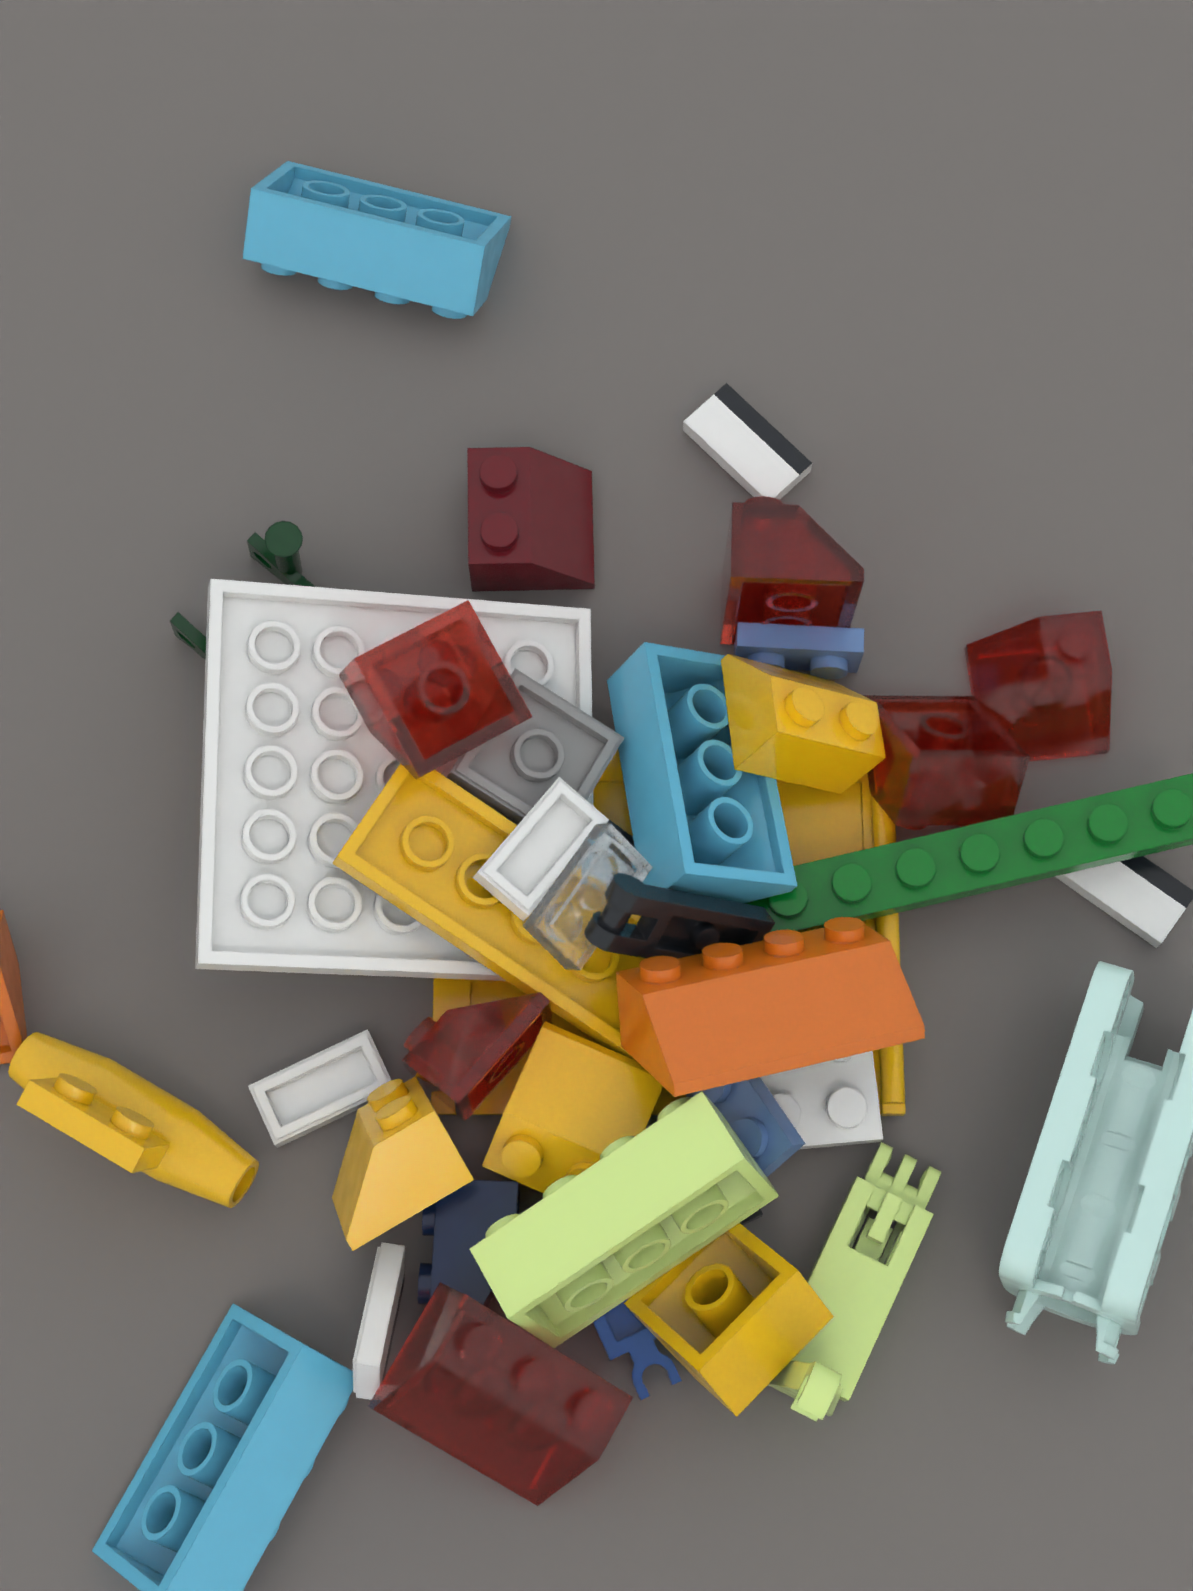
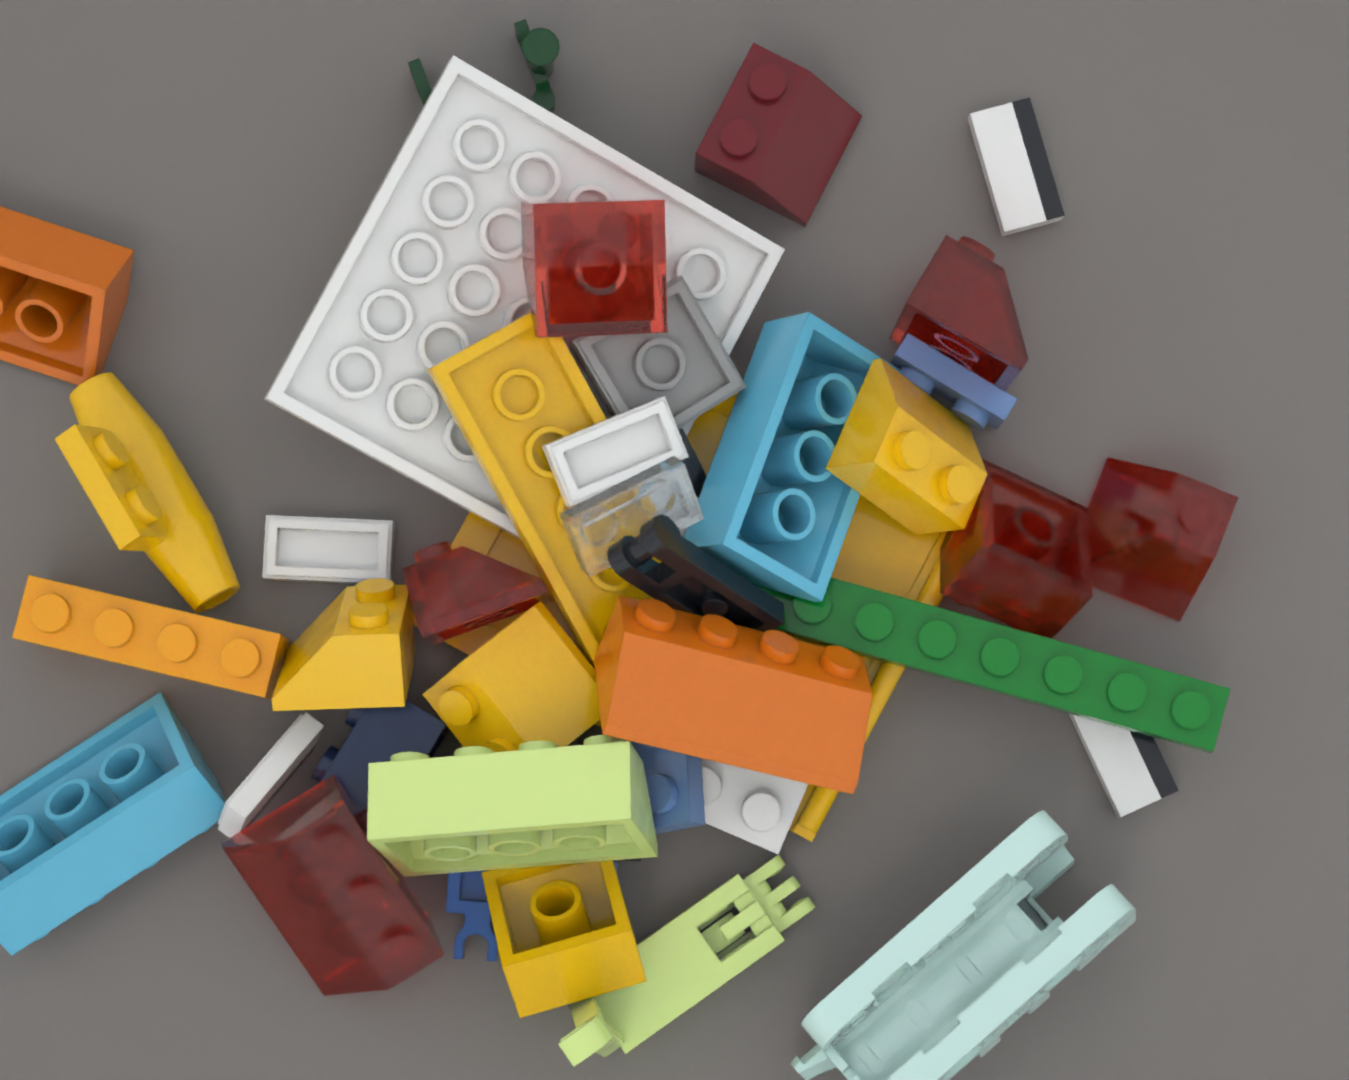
camera: 25 degrees right, 10 degrees up
none -> light orange brick [12,575,291,700]

